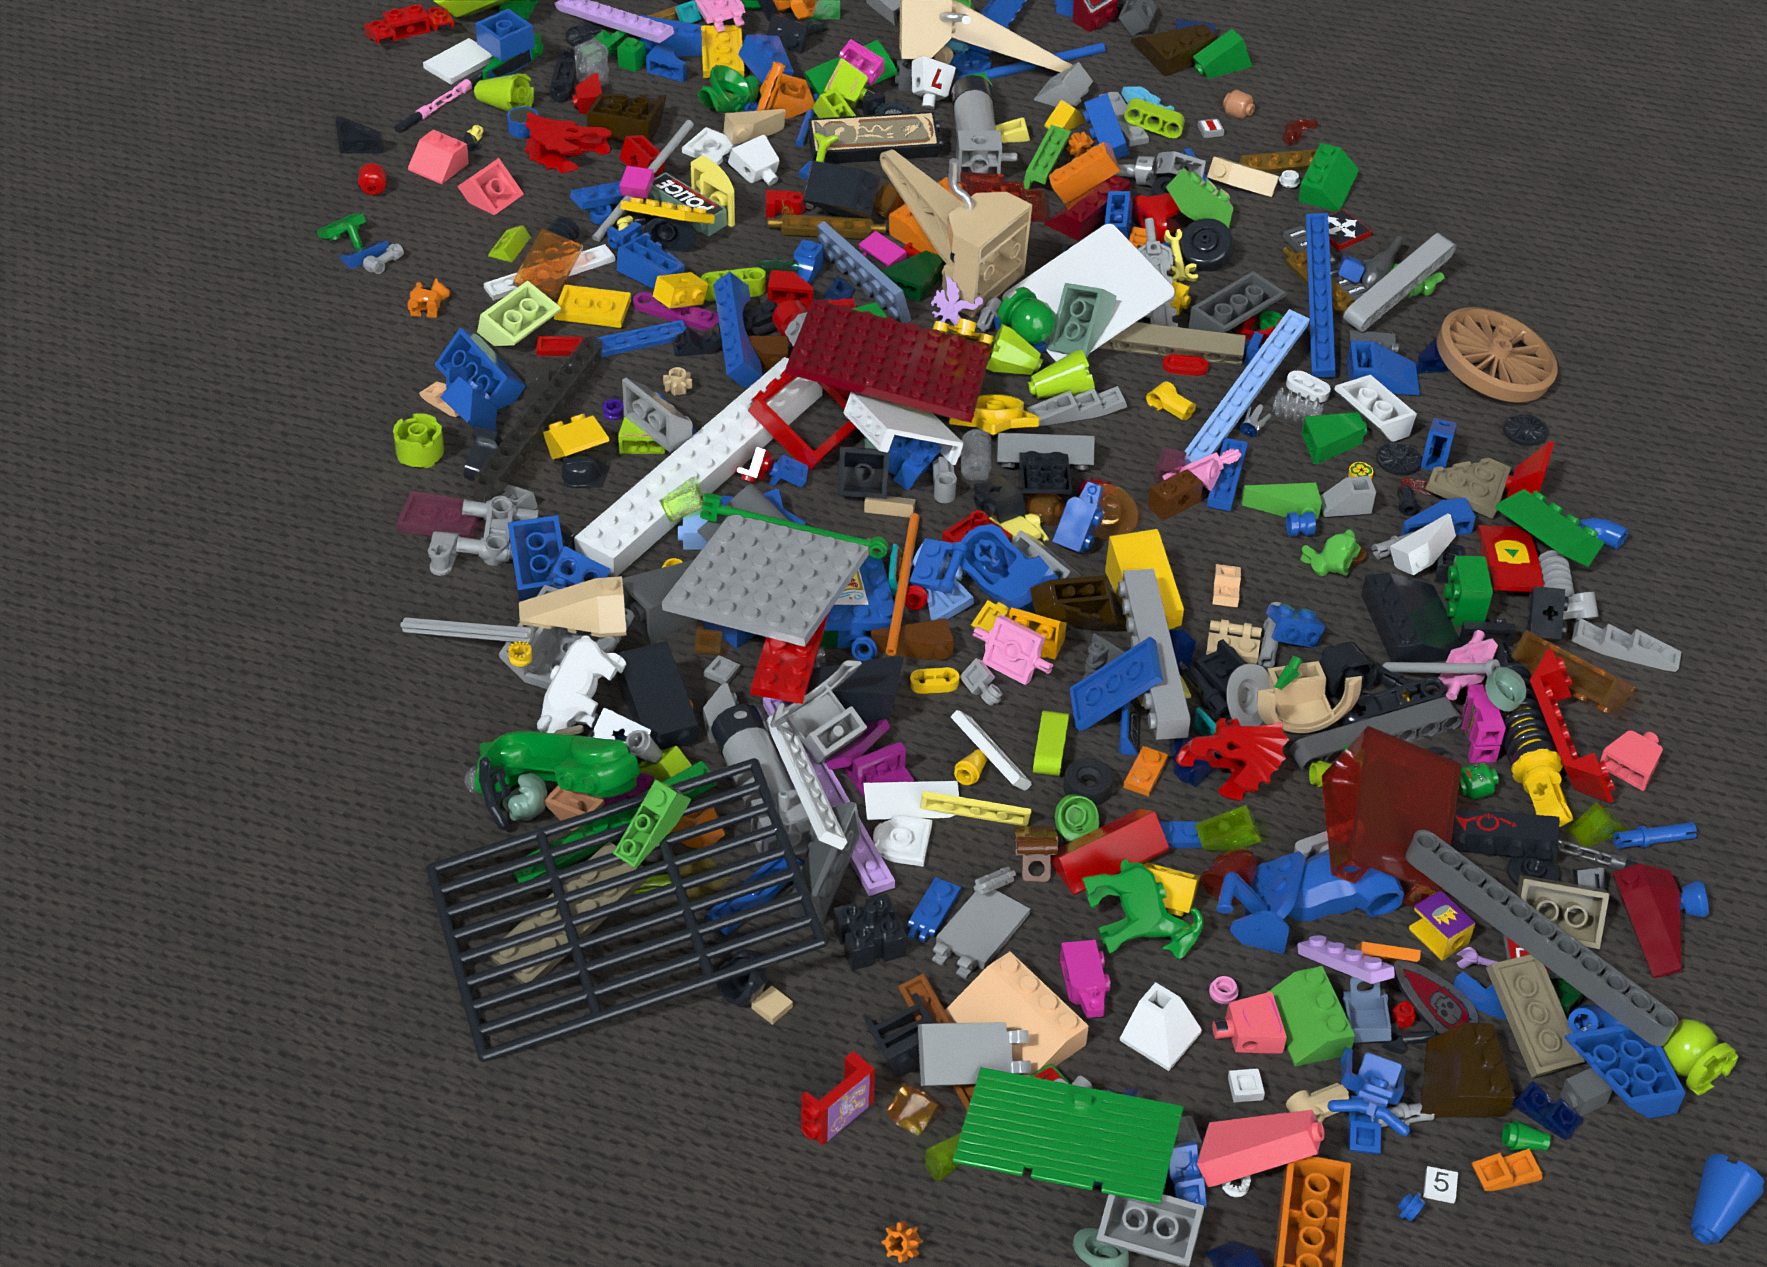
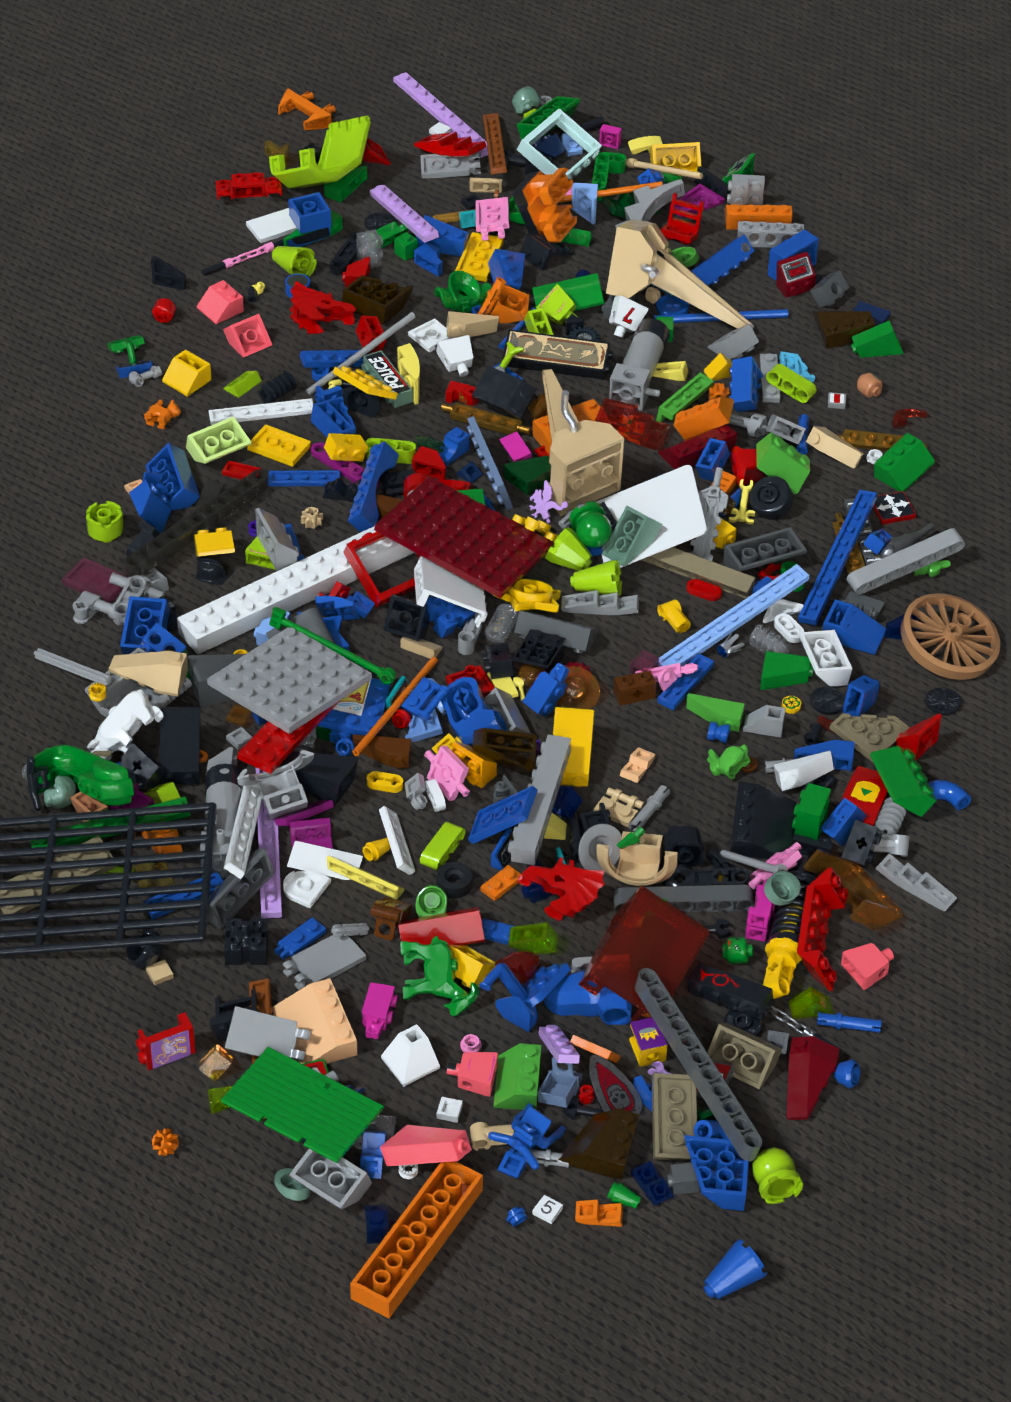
camera: 20 degrees right, 0 degrees up
clear orange plate [513,228,583,302] -> none
bright green slope [613,780,691,868] -> none
dark pink piece [619,166,655,199] -> none
light grey cone [626,730,662,763] -> none
clear neon green slope [659,476,705,522] -> none
dark pink hinge [838,39,884,86] -> none
blue bracket [1266,604,1325,648] -> none
none -> yellow slope [162,349,212,397]
none -> blue slope [315,596,360,620]
none -> white beam [425,779,446,812]
none -> white tile [763,599,804,623]
none -> blue hinge [820,798,867,847]

